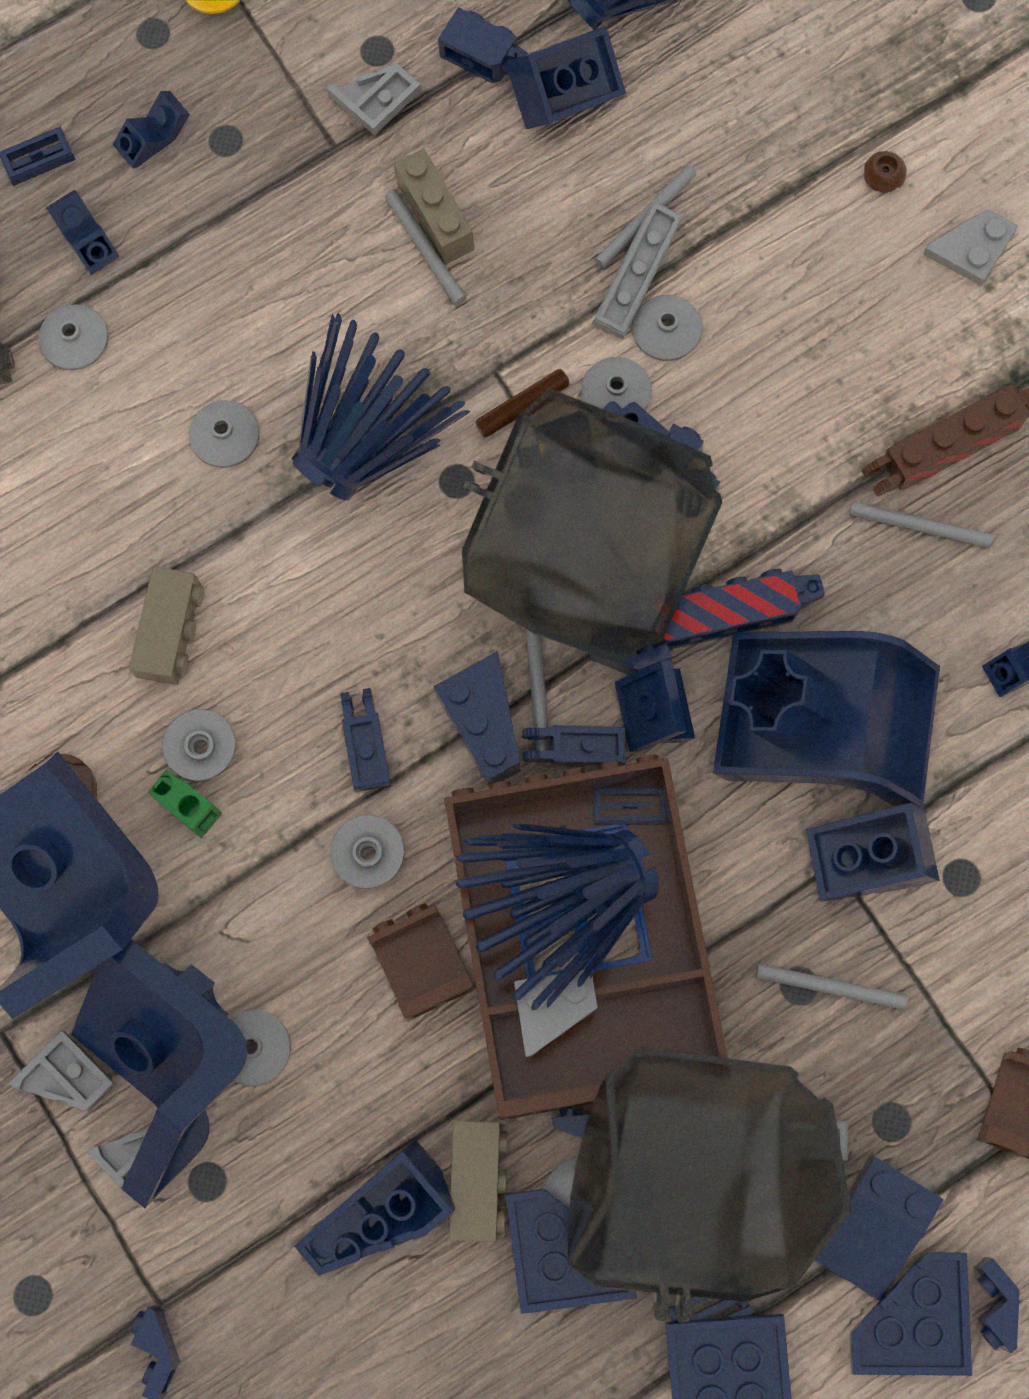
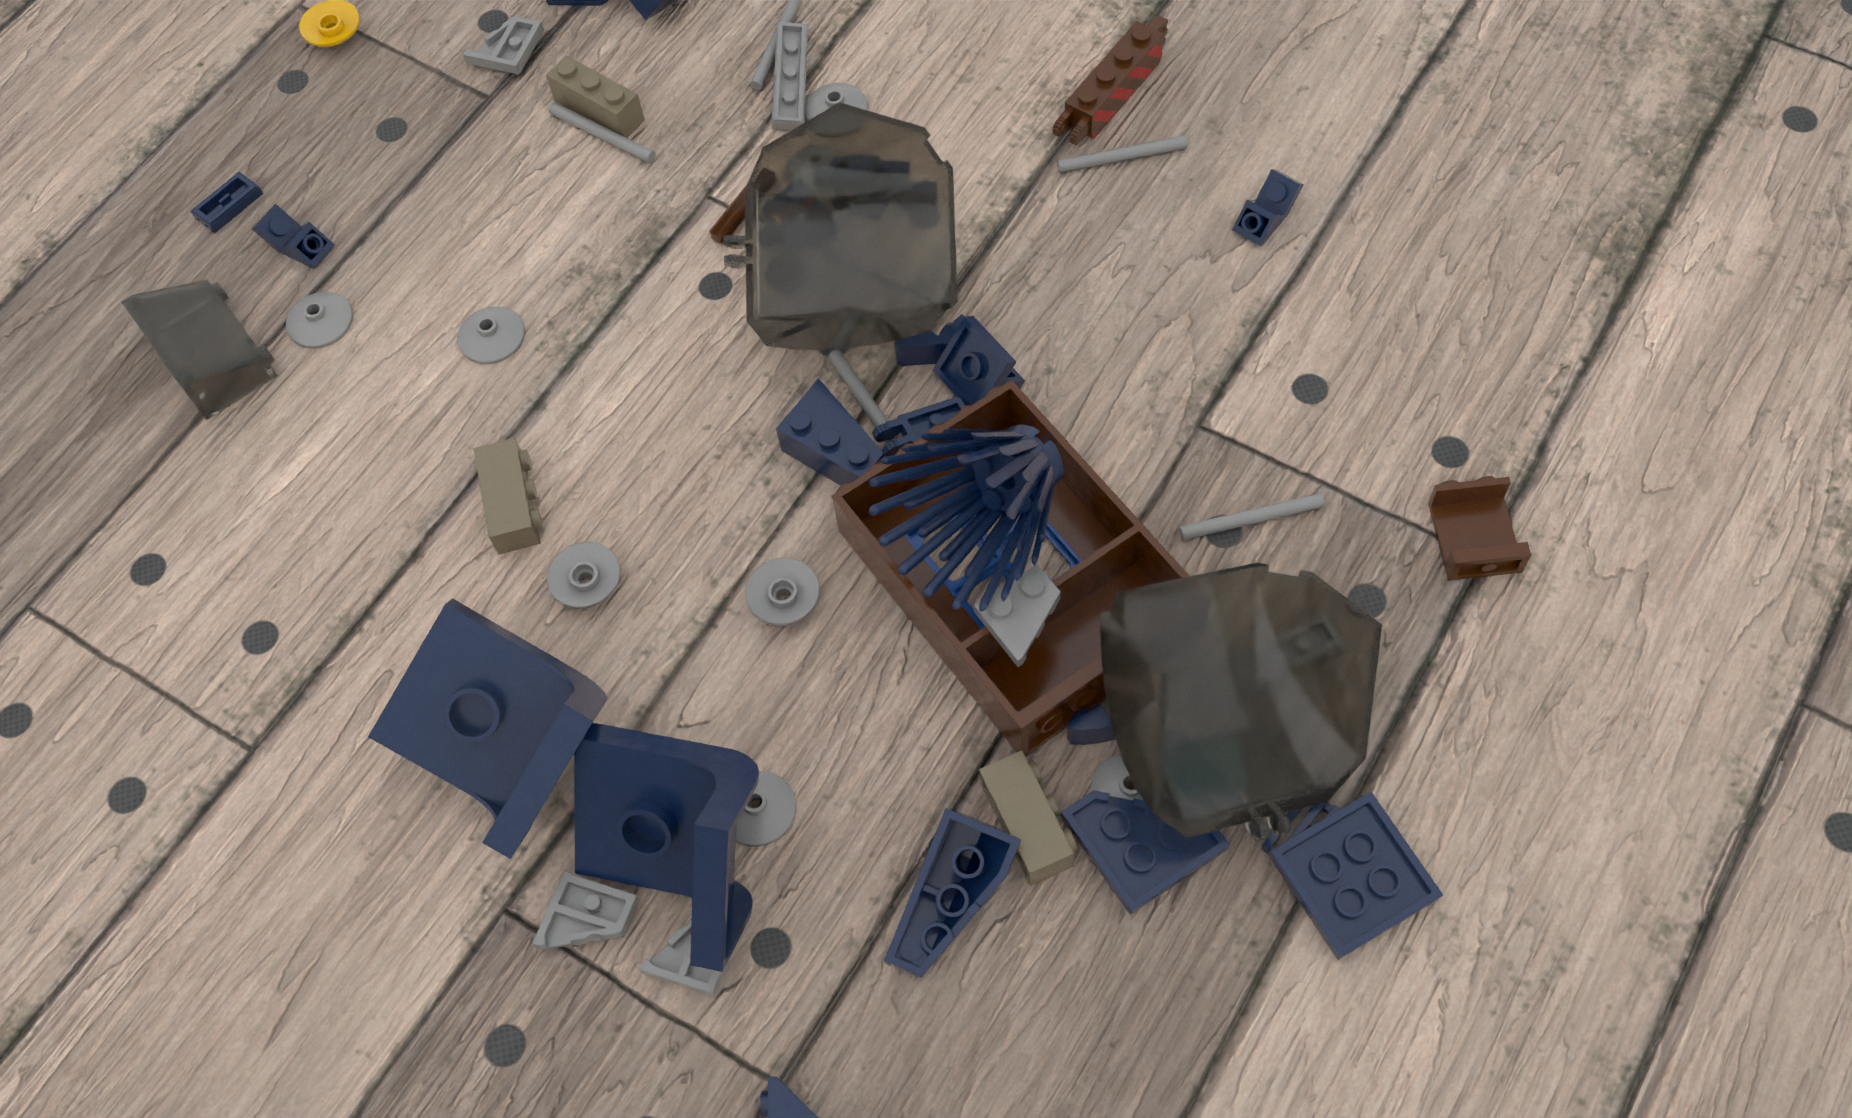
camera: 25 degrees left, 15 degrees down
dark blue slope [113,91,190,168] -> none
green leg [147,770,222,839] -> none
dark blue plant [291,313,470,501] -> none
dark blue hinge [340,688,391,793] -> none
reddish brown panel [367,903,475,1022] -> none
dark blue hinge [626,569,825,650] -> none
dark blue piece [713,631,940,808] -> none
dark blue slope [806,803,940,902] -> none
dark blue slope [811,1157,944,1301] -> none
dark blue plate [850,1252,972,1376] -> none
dark blue slope [974,1257,1020,1353] -> none

